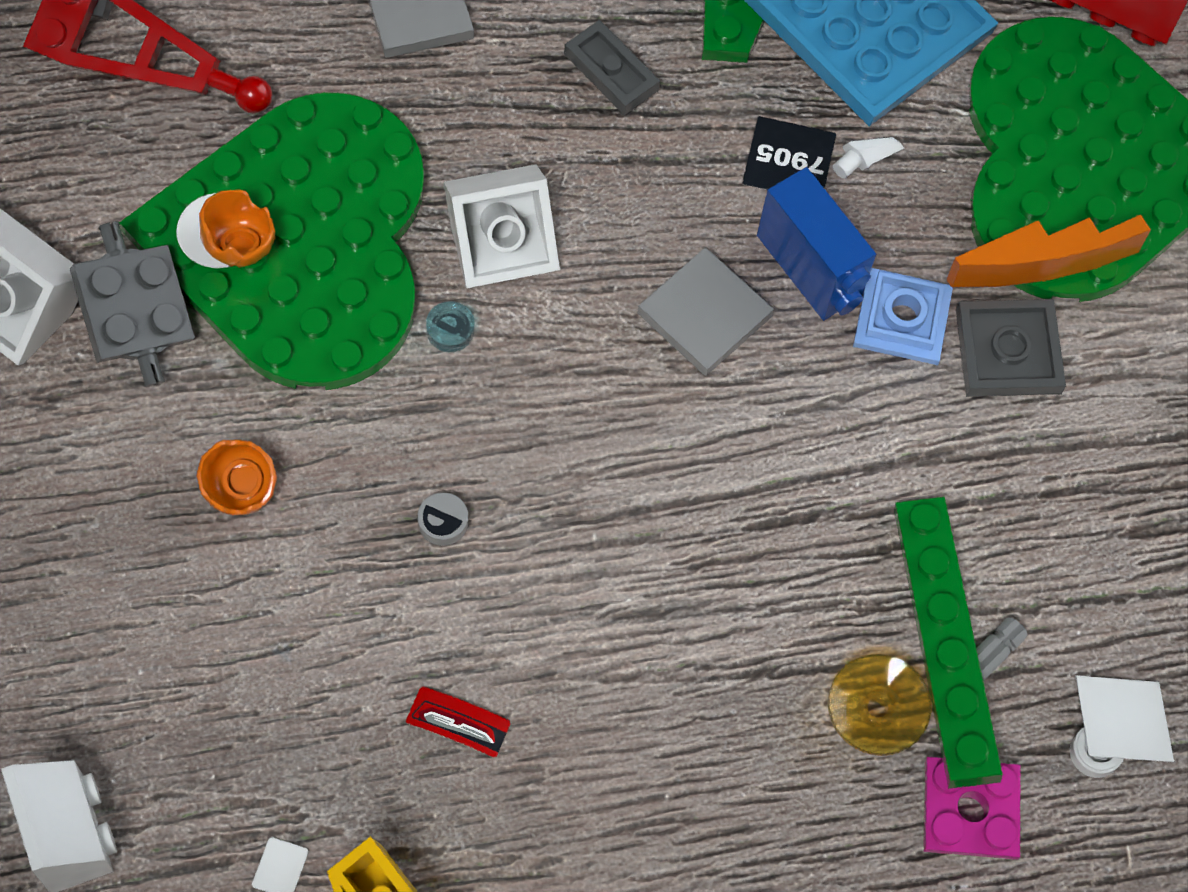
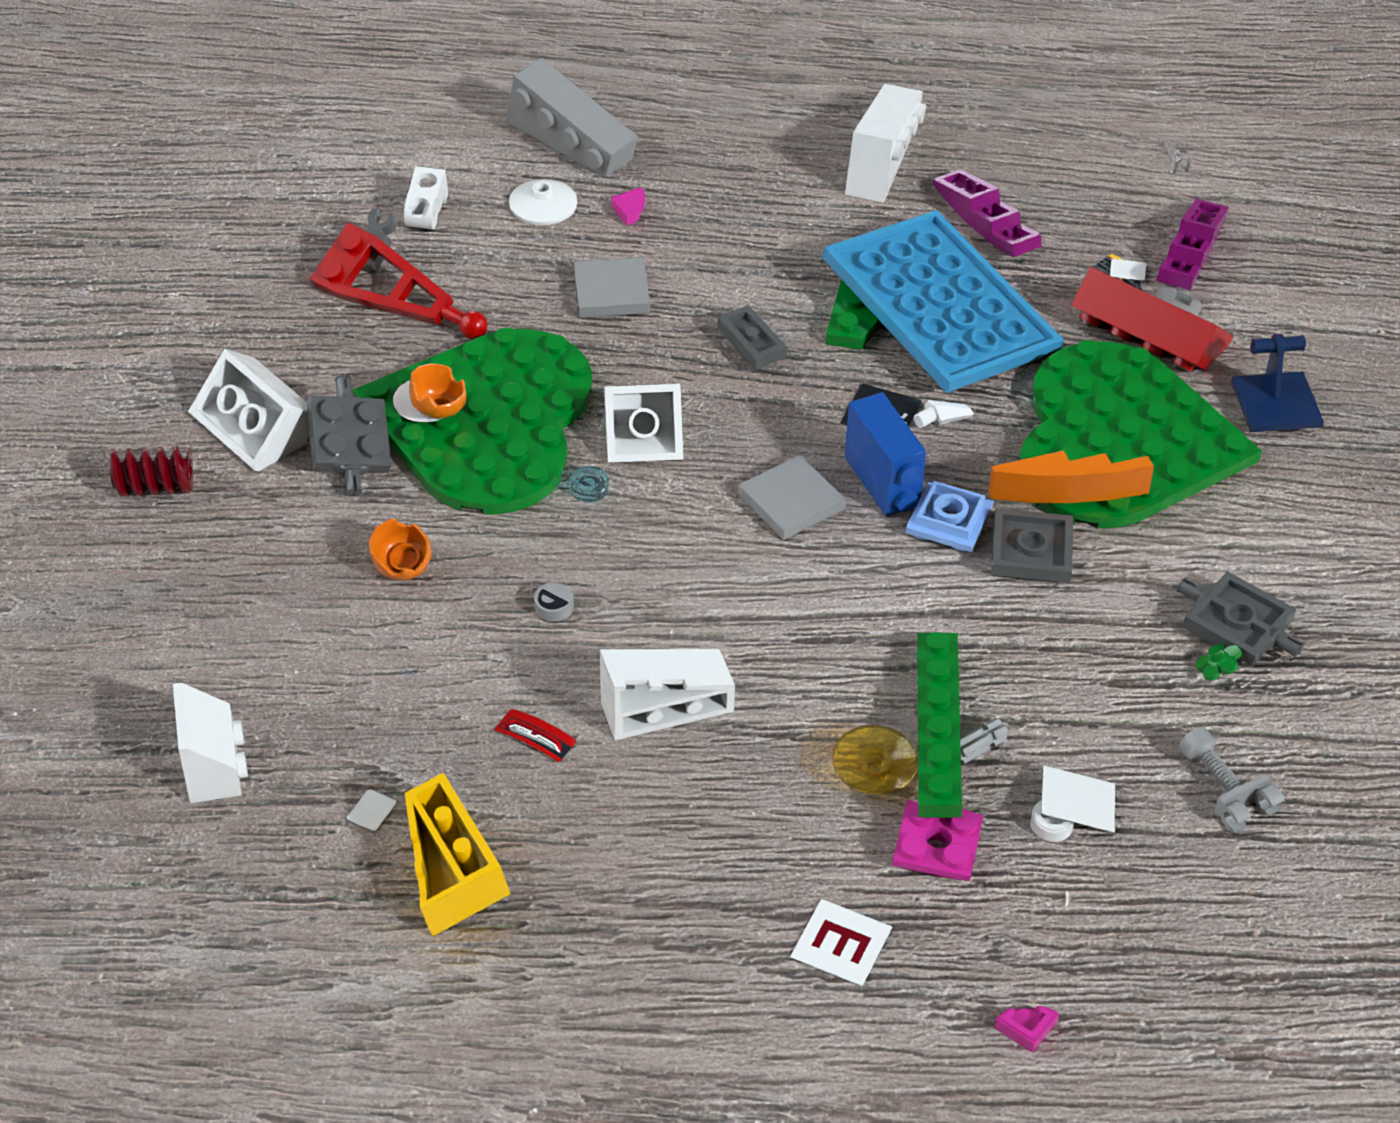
camera: 15 degrees right, 20 degrees down
none -> white wedge [600,649,735,740]

